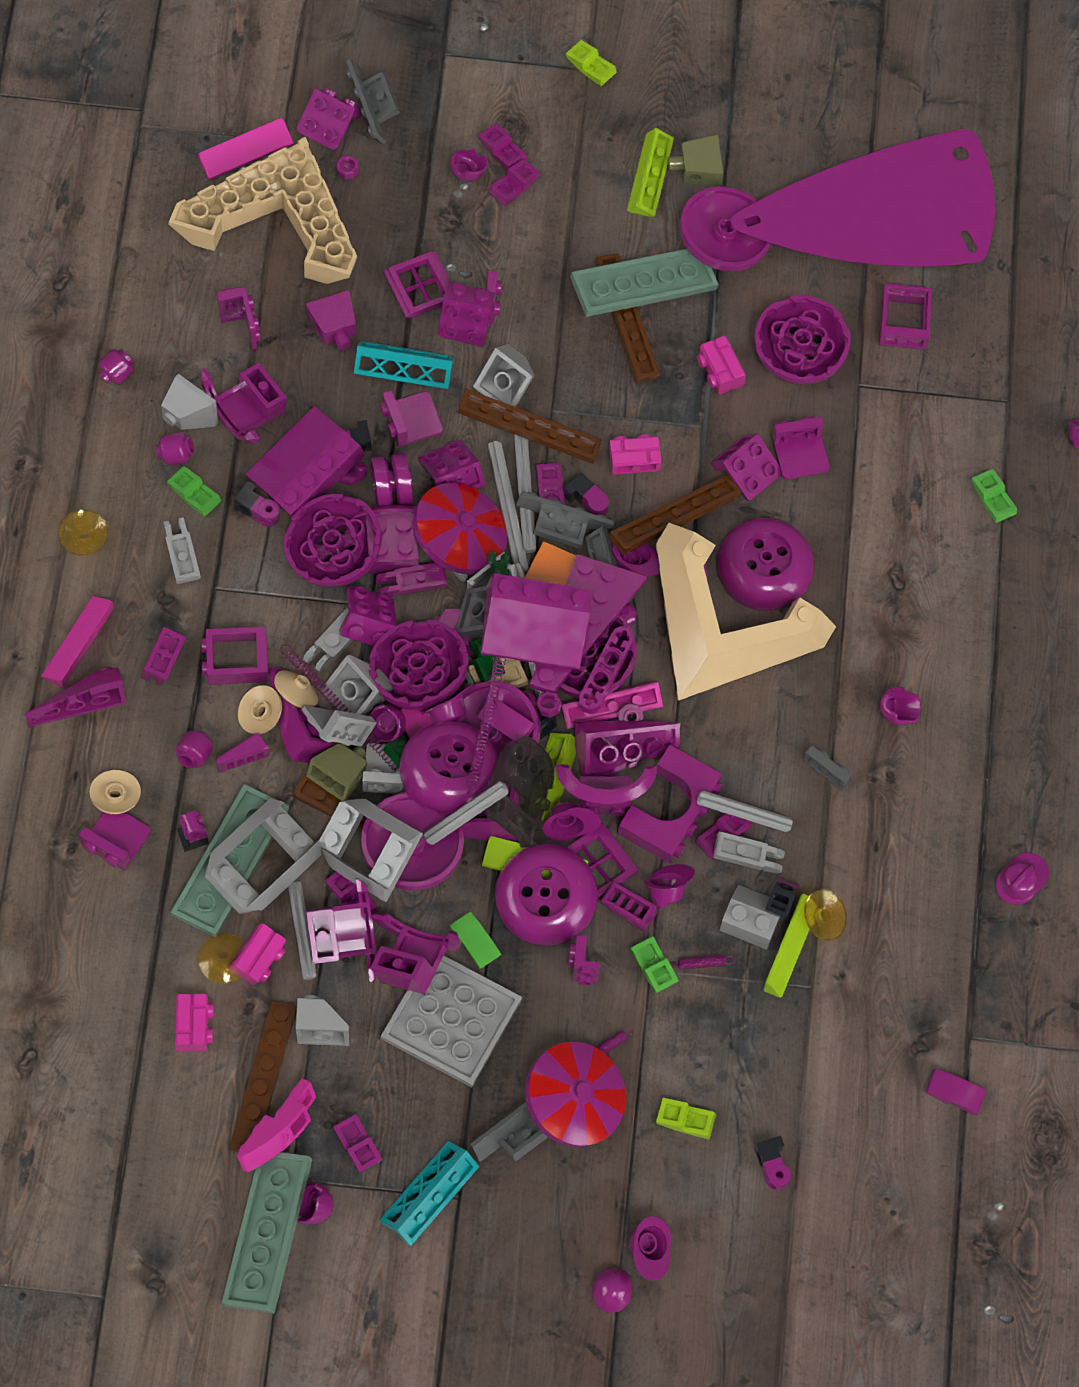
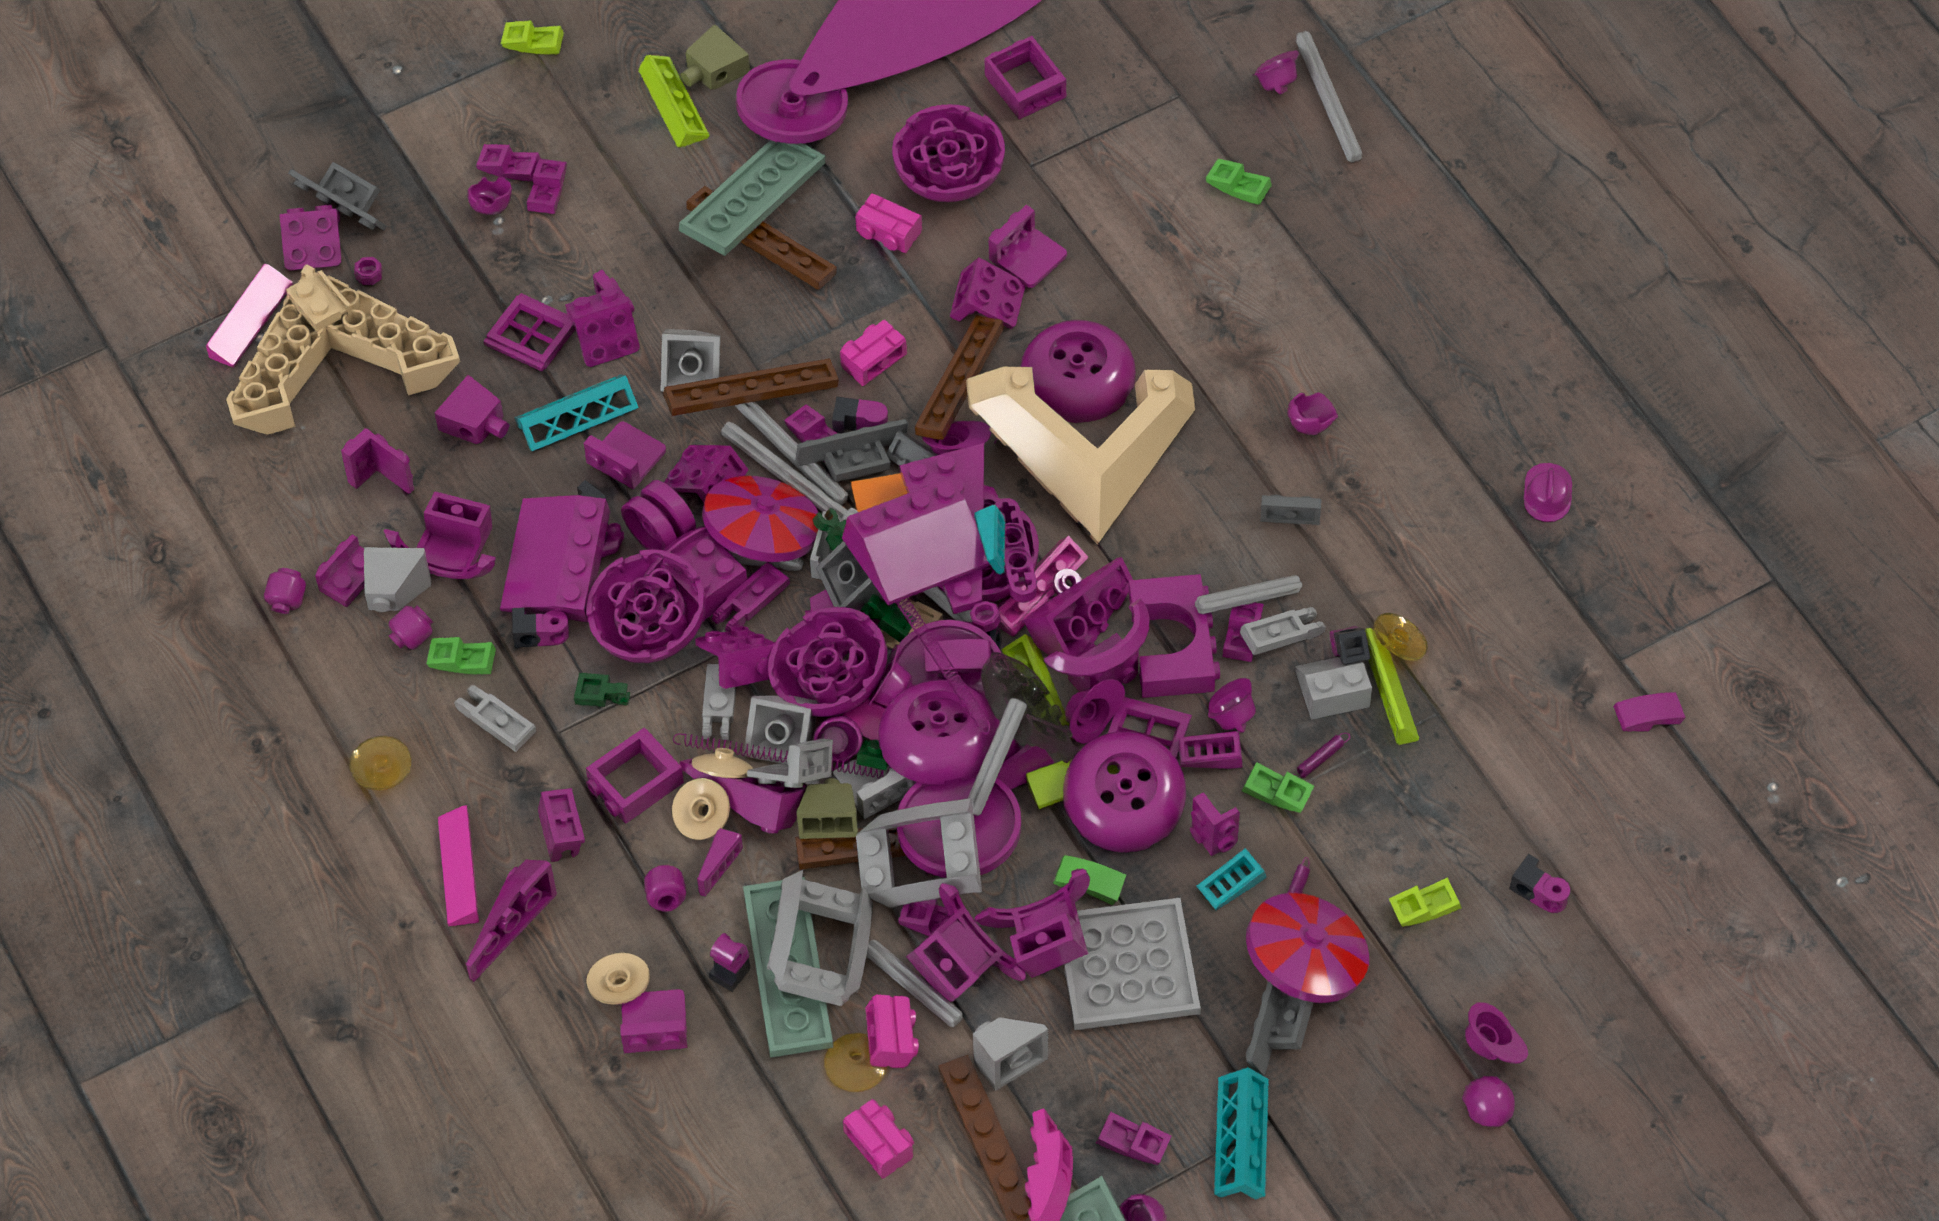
camera: 30 degrees left, 10 degrees down
none -> tan plate [286,270,352,332]
none -> magenta bracket [315,534,365,607]
none -> dark green plate [574,673,631,707]
none -> teal slope [974,505,1005,574]
none -> teal slope [1197,848,1267,910]

